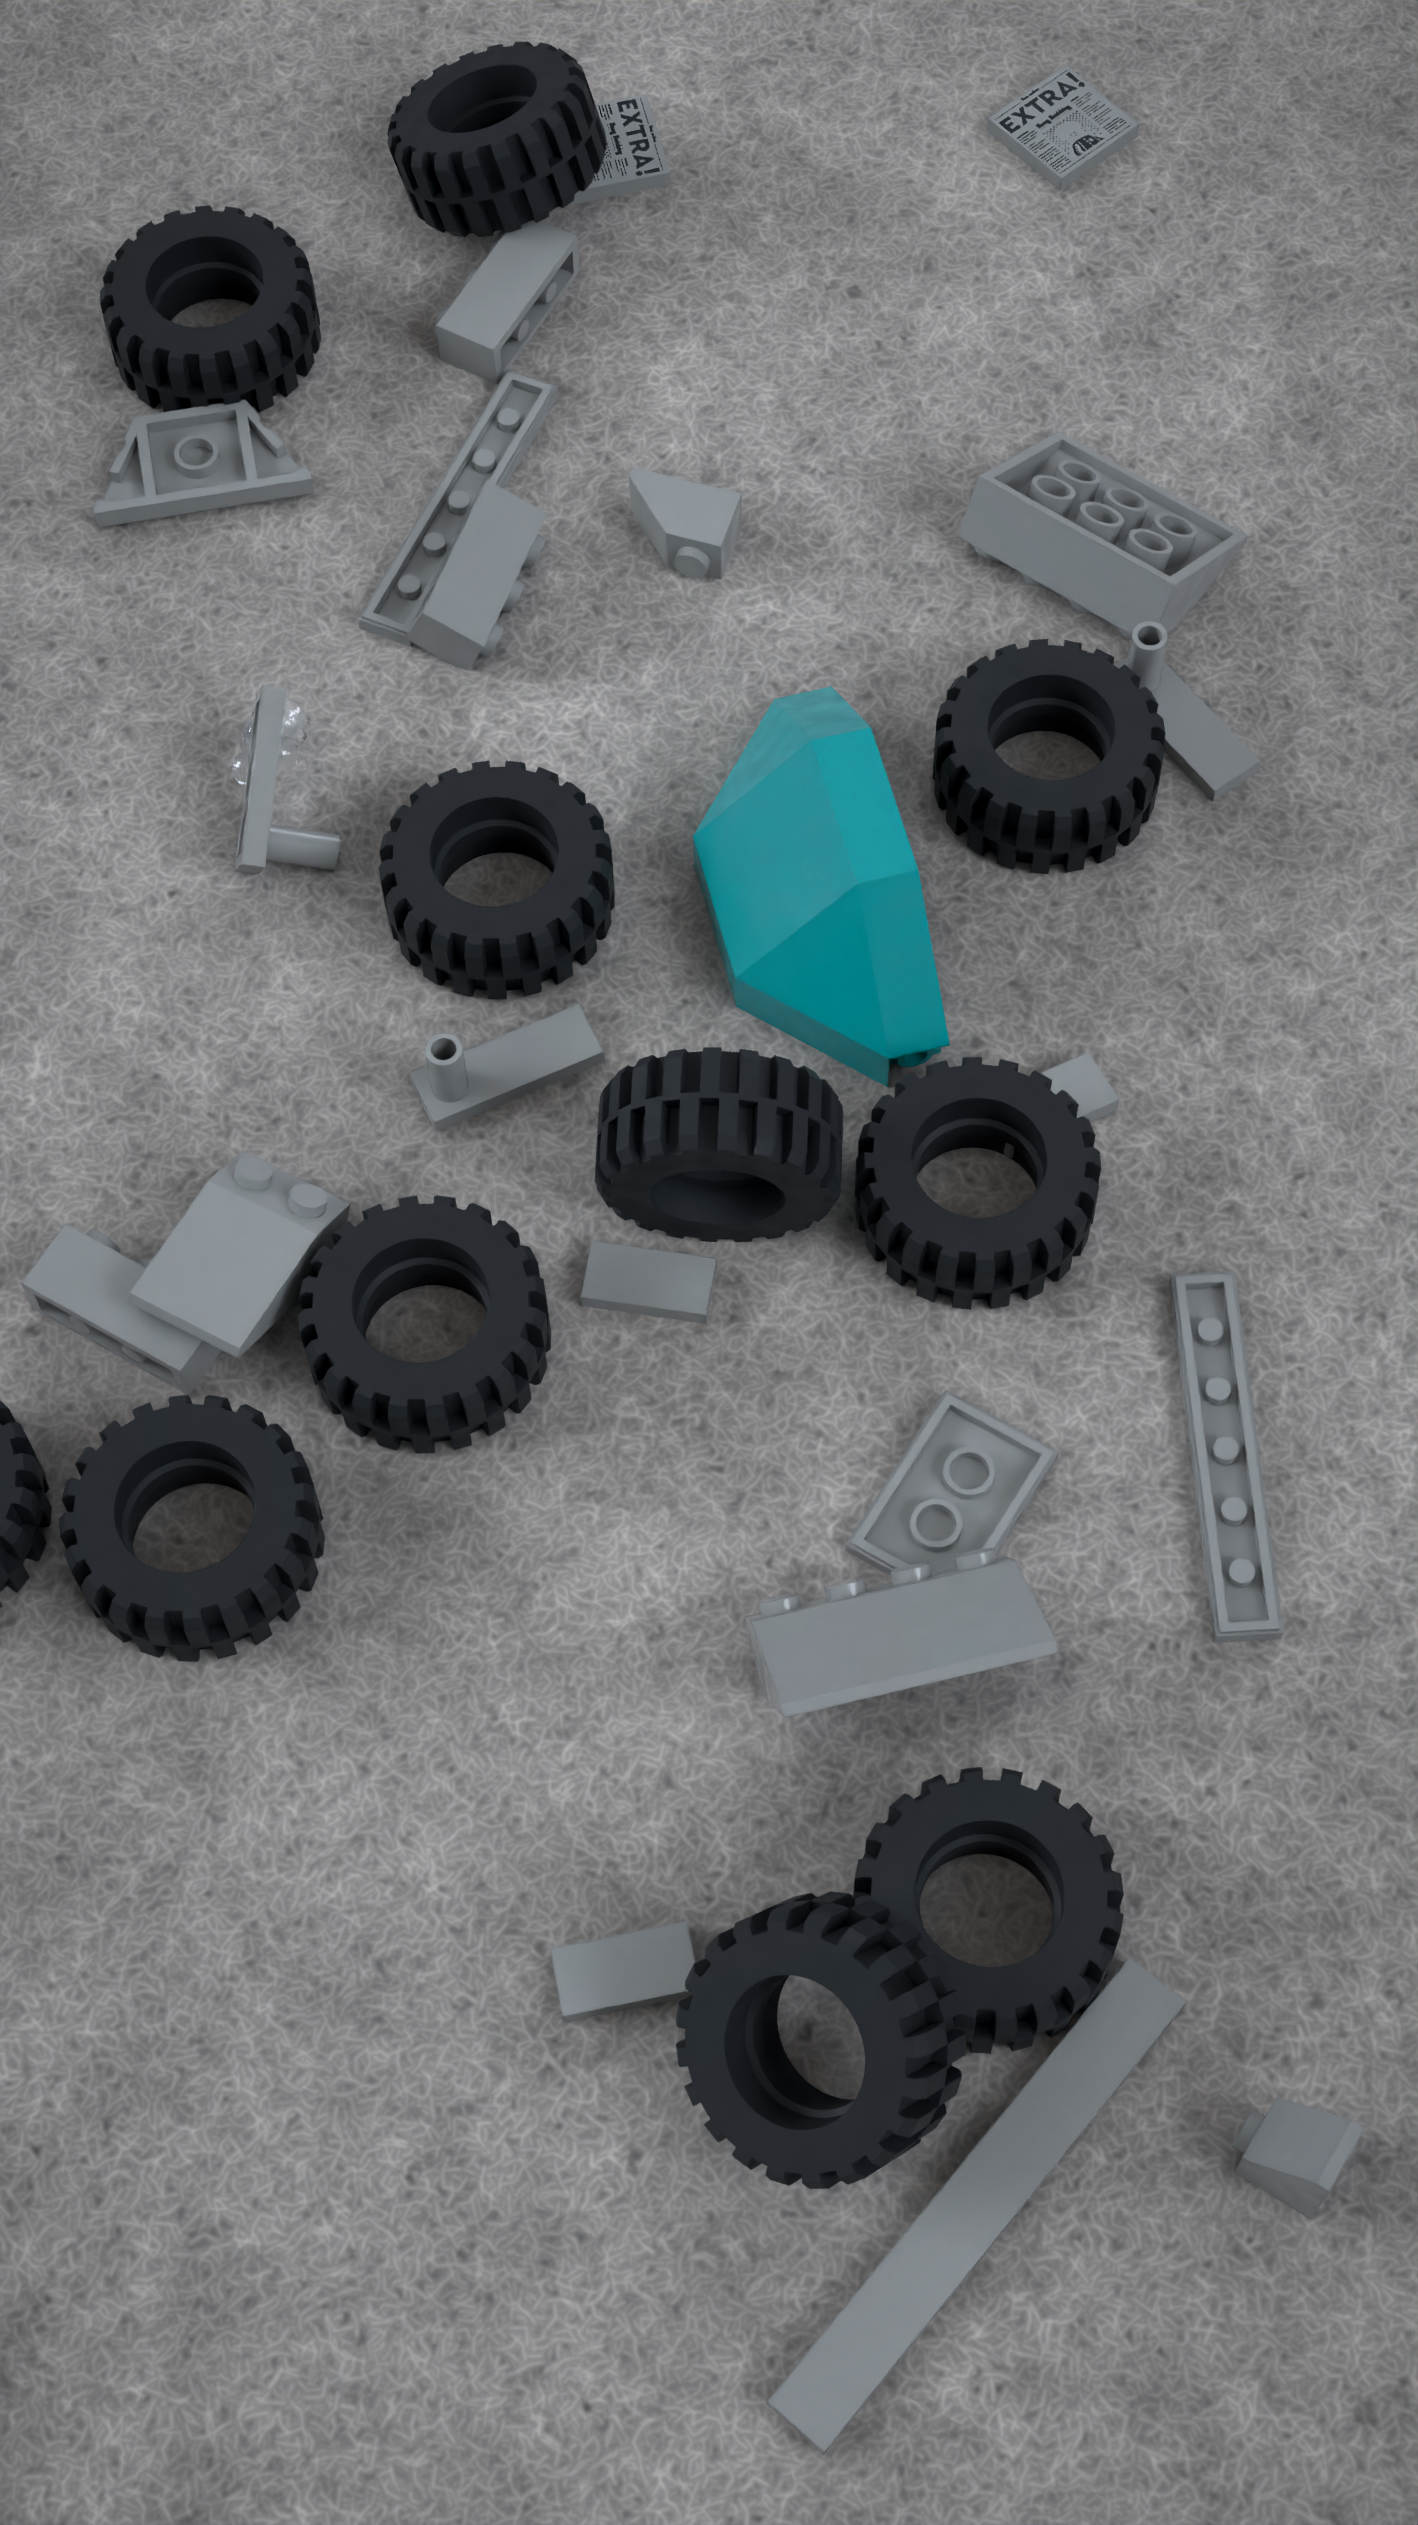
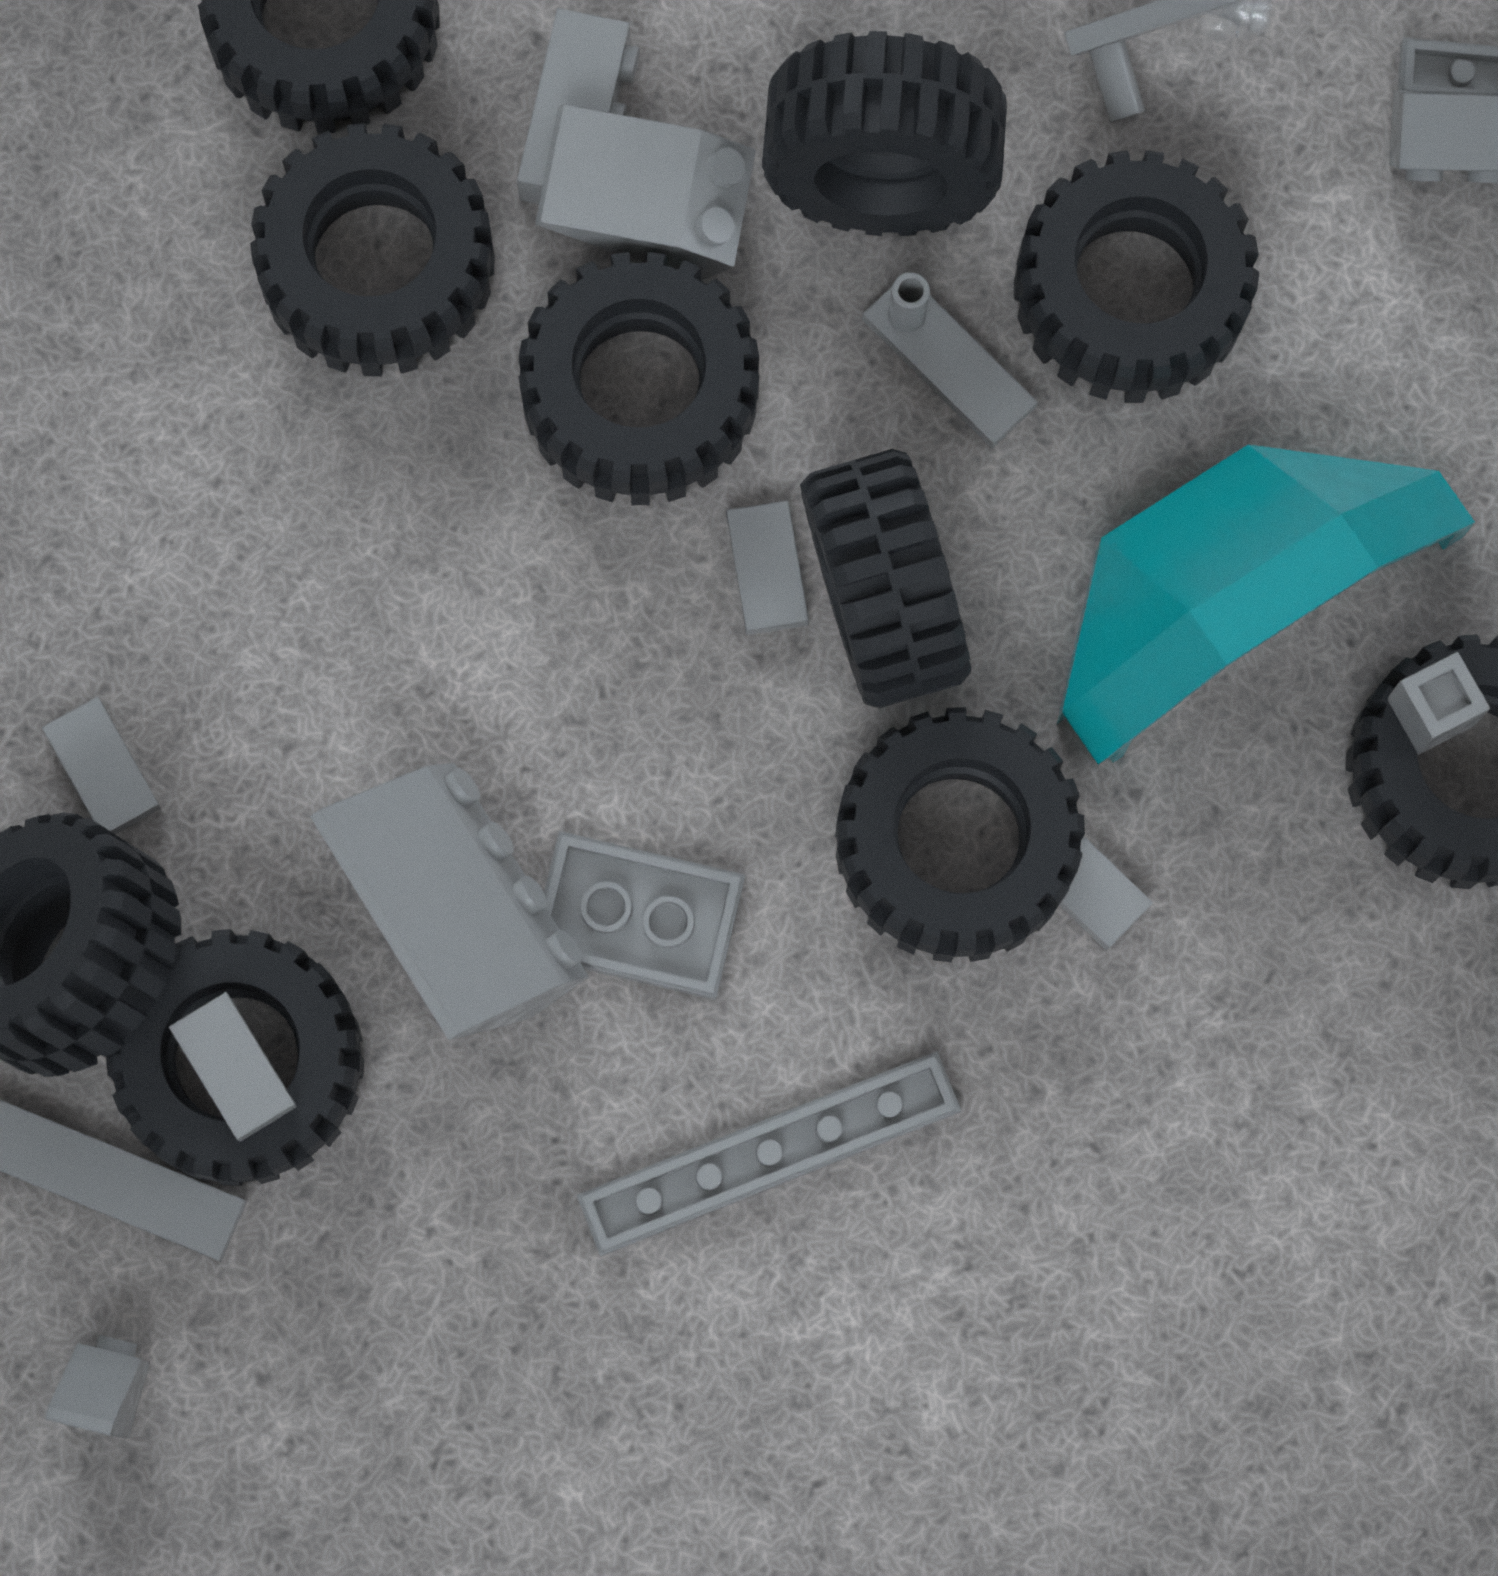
camera: 65 degrees right, 15 degrees up
none -> light grey tile [169,992,297,1142]
none -> black tyre [762,31,1007,236]
none -> light grey panel [1388,652,1490,755]

